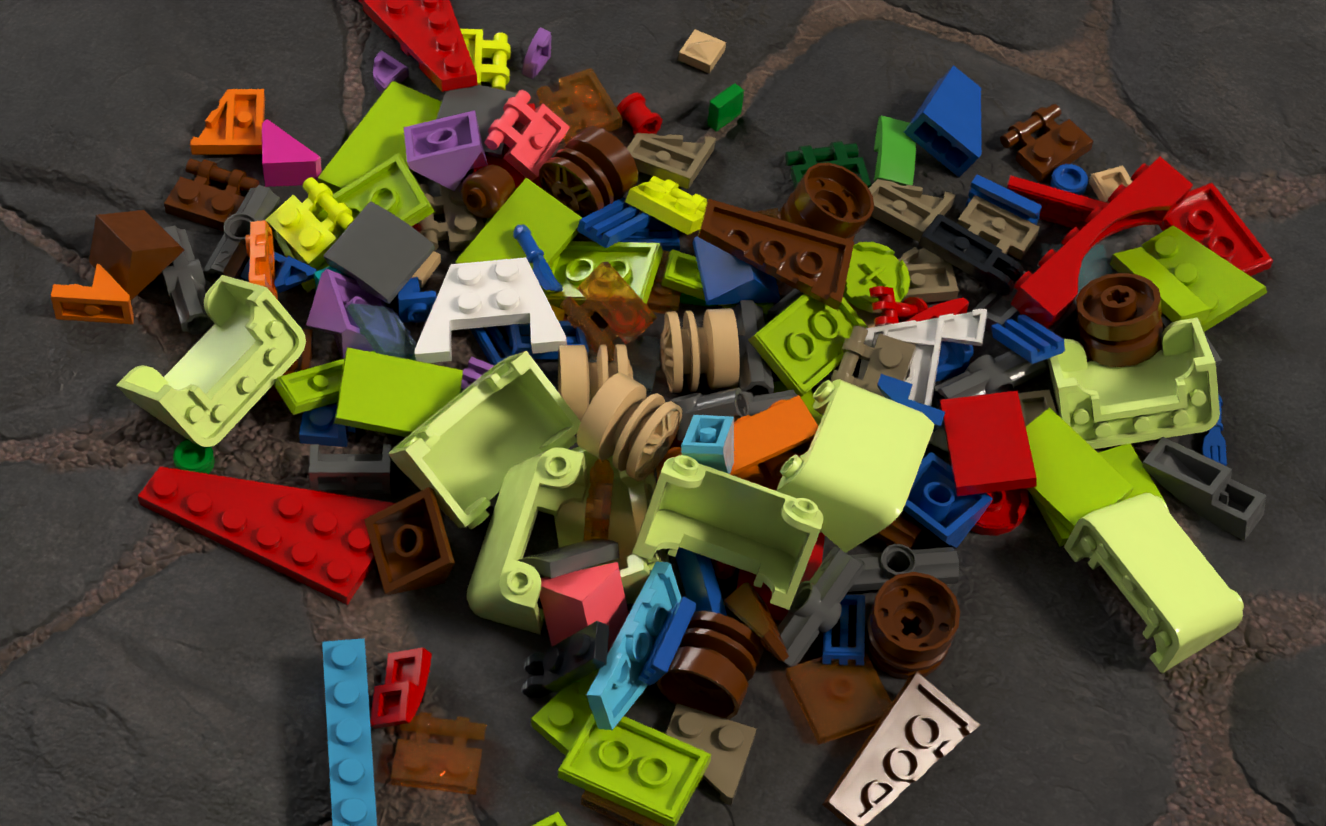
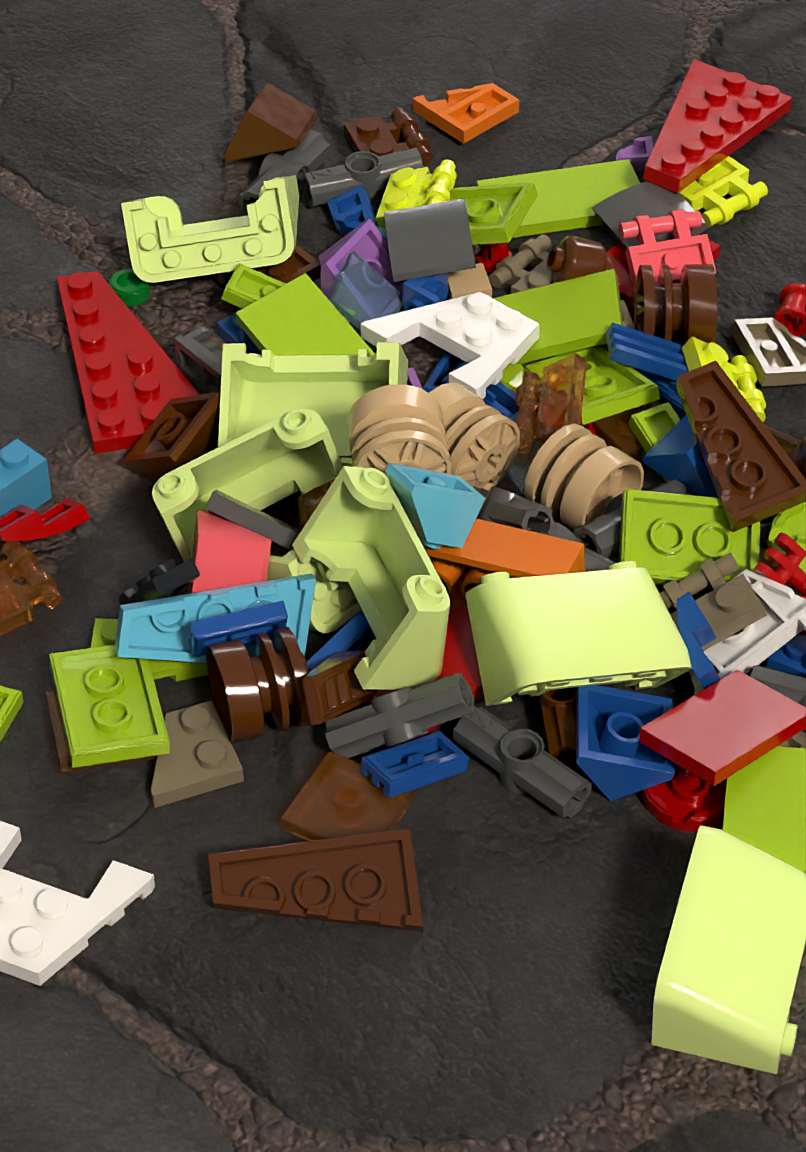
camera: 55 degrees right, 10 degrees down
orange slope [51,264,134,324] -> none
orange wing [245,220,278,300] -> none
dark pink slope [262,119,322,187] -> none
medium lavender slope [404,110,488,191] -> none
blue piece [513,224,563,292] -> none
medium lavender tile [522,28,552,79] -> none
clear orange plate [536,68,622,144] -> none
reddish brown wheel [864,572,960,680] -> none

